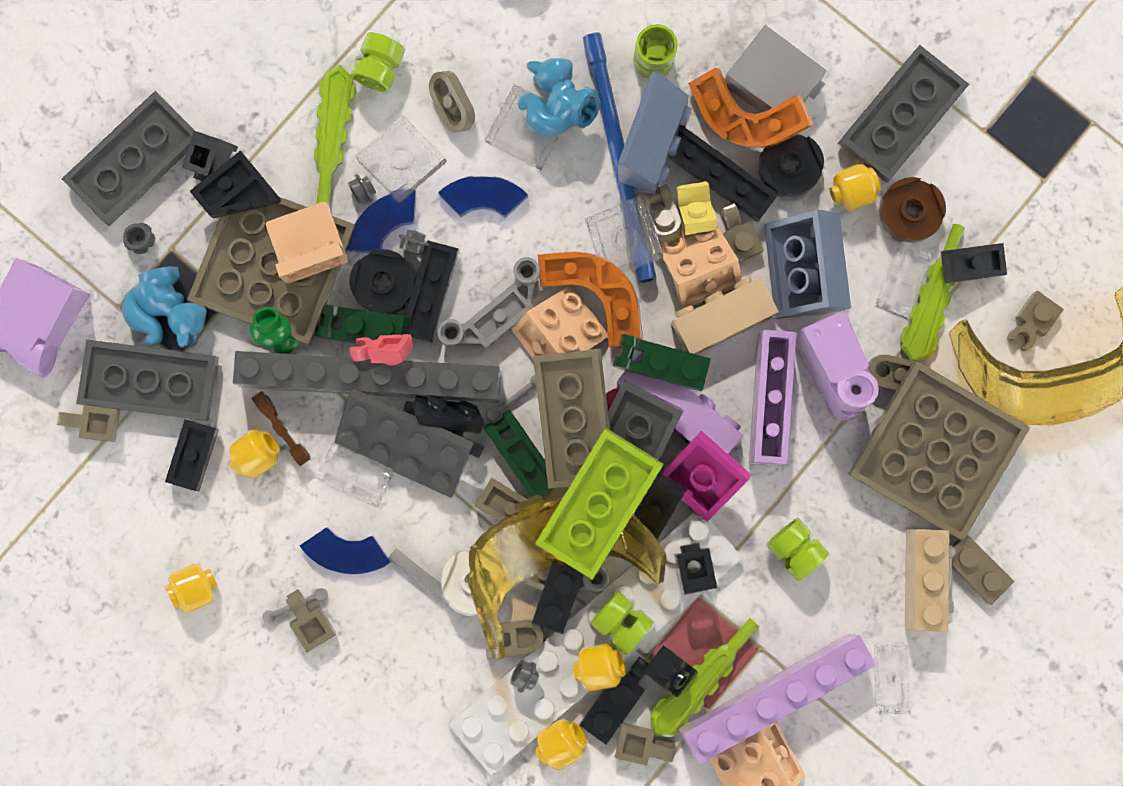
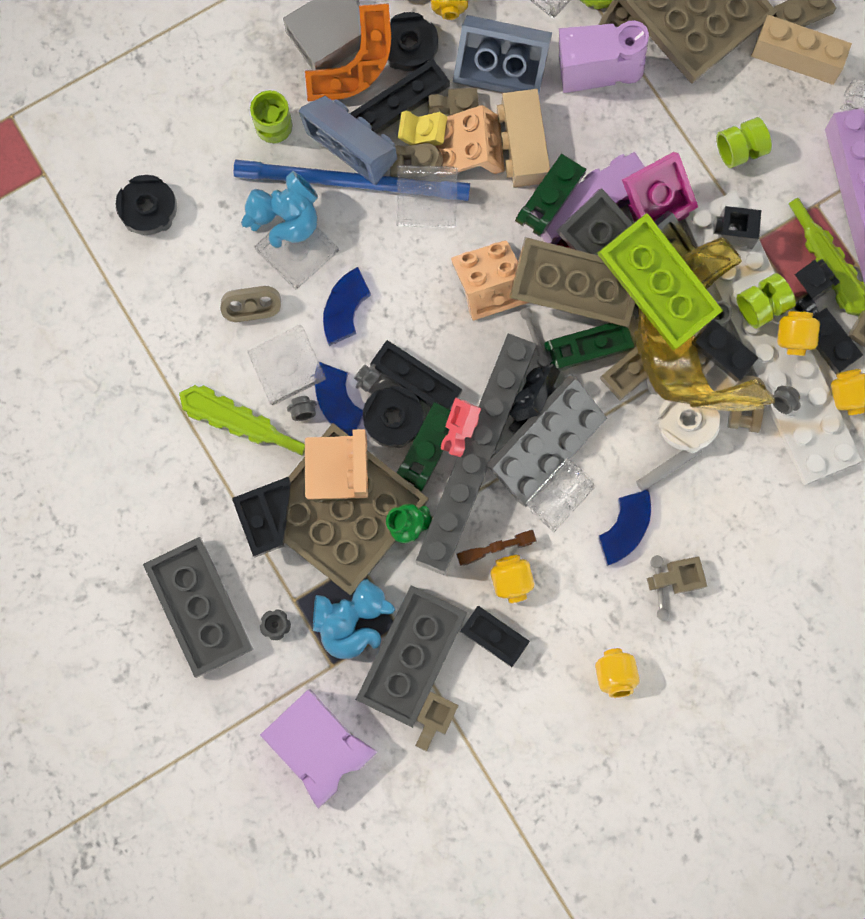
camera: 70 degrees left, 5 degrees down
black brick [182,130,238,181] -> none
lime wheel [351,32,406,93] -> none
light grey plate [437,257,540,350] -> none
orange plate [537,251,642,347] -> none
lavender brick [749,329,797,466] -> none

